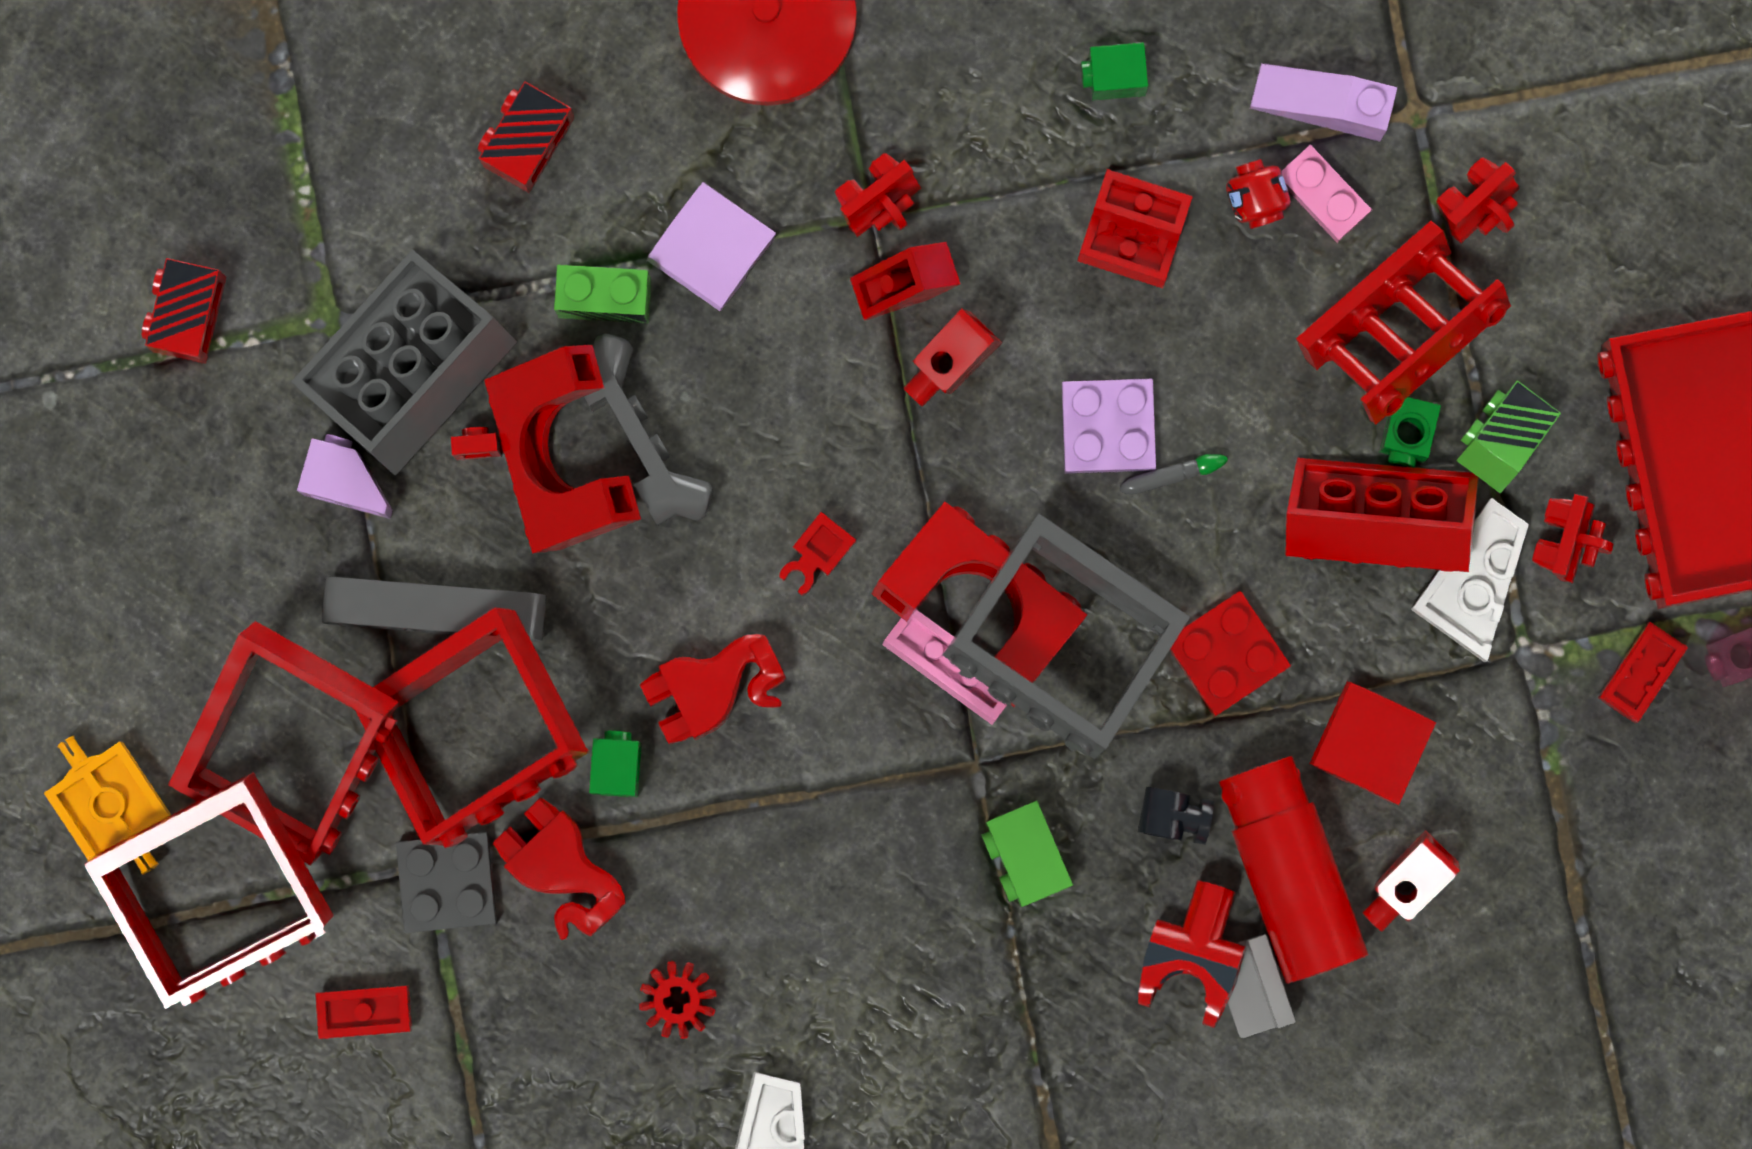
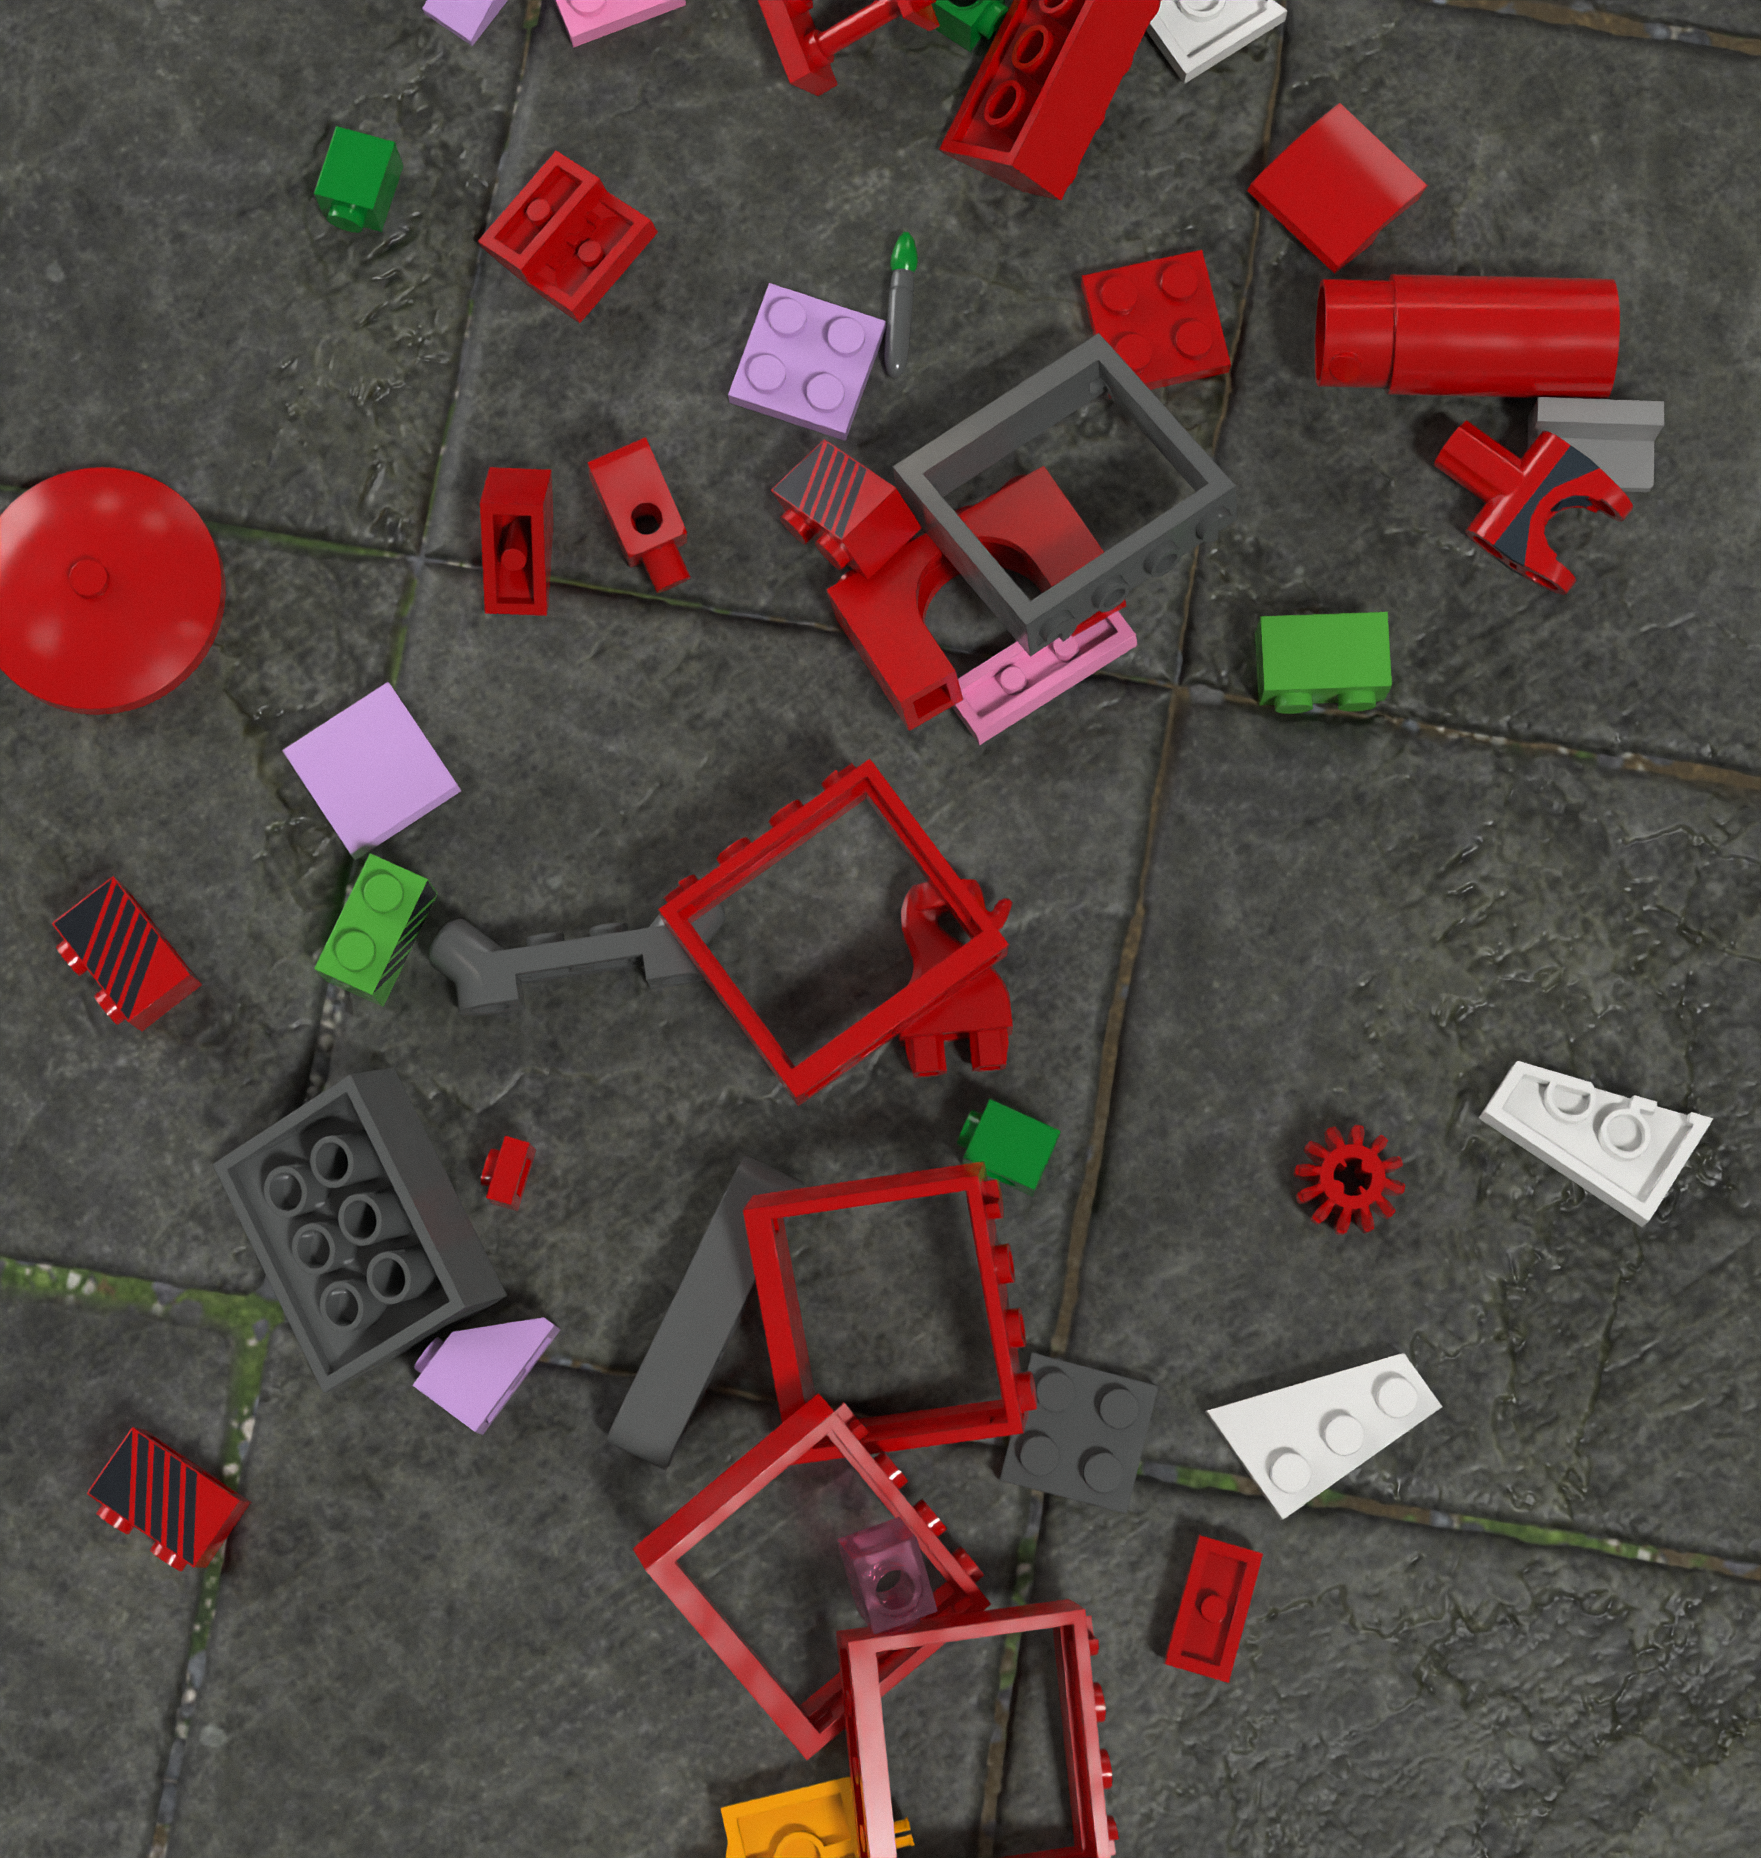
camera: 70 degrees left, 5 degrees down
red arch [484,345,641,554] -> none
red hips [493,798,626,940] -> none
red plate [779,512,857,596] -> none
red hips [835,153,921,237] -> none
black piece [1137,787,1214,845] -> none
red head [1226,159,1291,229] -> none
torso [1362,830,1460,932] -> none
none -> red window [658,759,1009,1106]
none -> red brick [771,439,922,580]
none -> clear pink brick [837,1517,938,1634]
none -> white wing [1205,1353,1442,1520]

